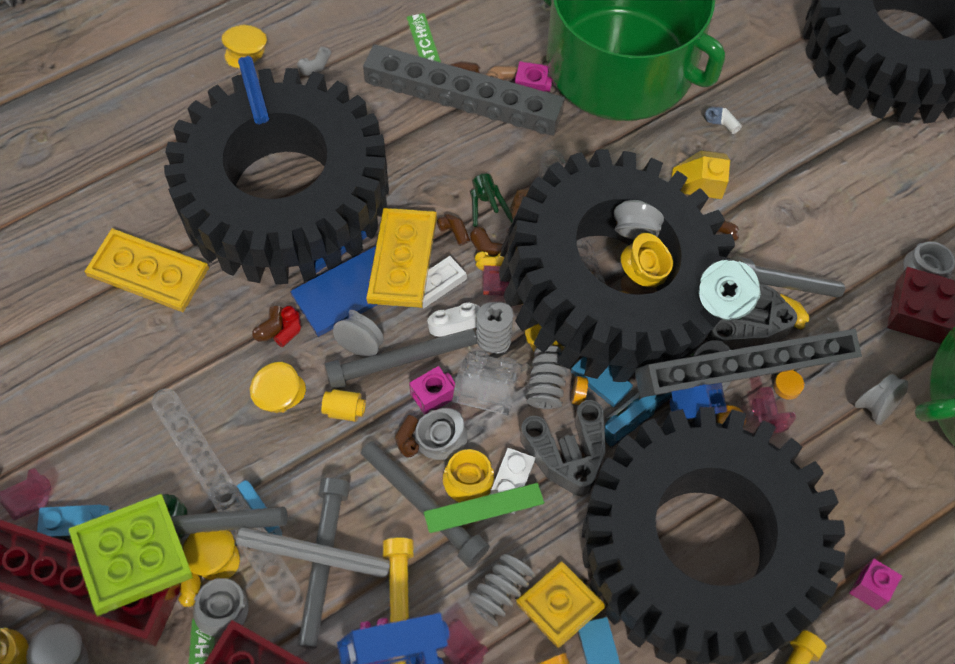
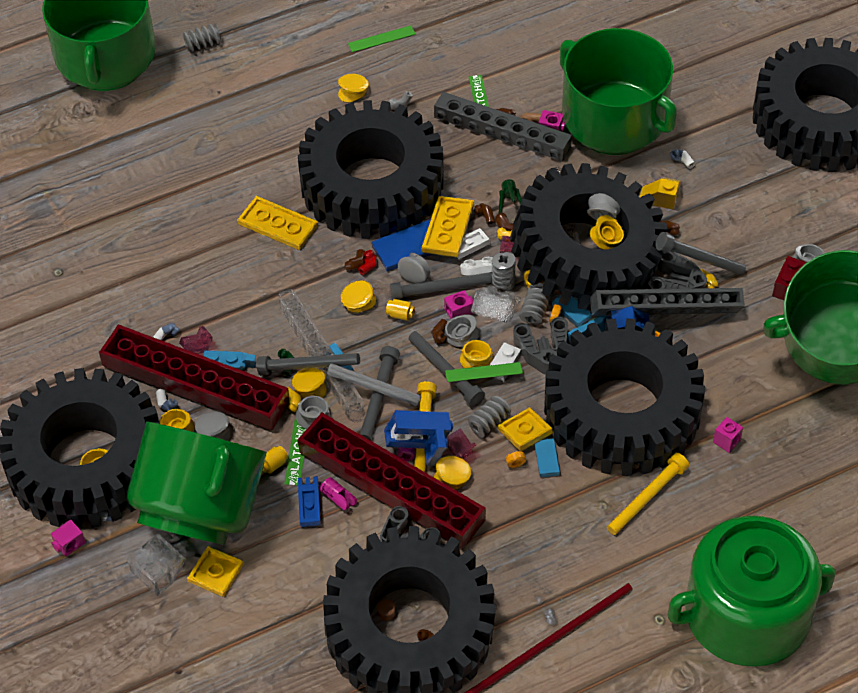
camera: 10 degrees right, 10 degrees down
lime plate [68,494,193,616] -> none
blue axle [238,56,269,125] -> none
light aqua plate [699,260,761,321] -> none
clear pink bracket [752,387,796,433] -> none
light orange tile [773,370,804,400] -> none
light grey piece [855,374,908,425] -> none

